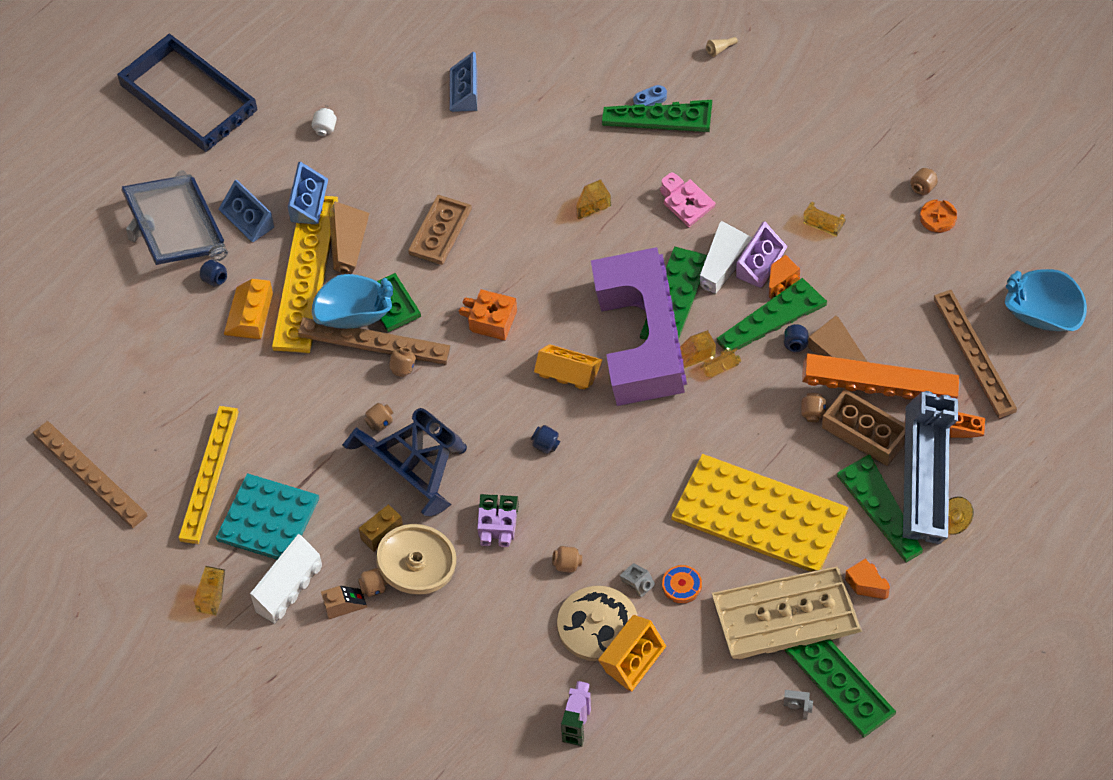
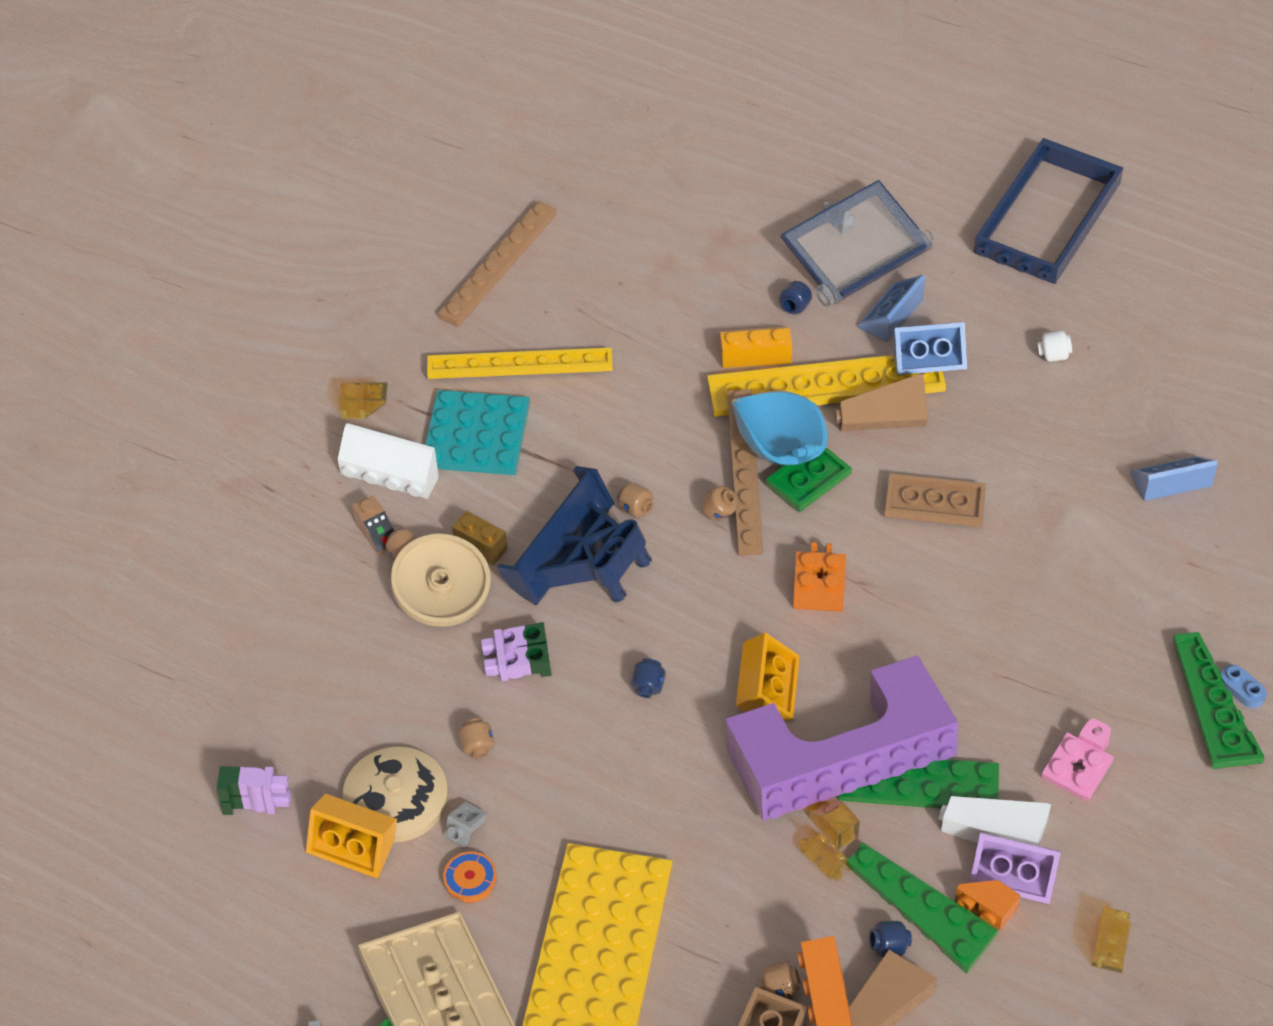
camera: 75 degrees right, 5 degrees down
clear yellow slope [576,179,611,220] -> none

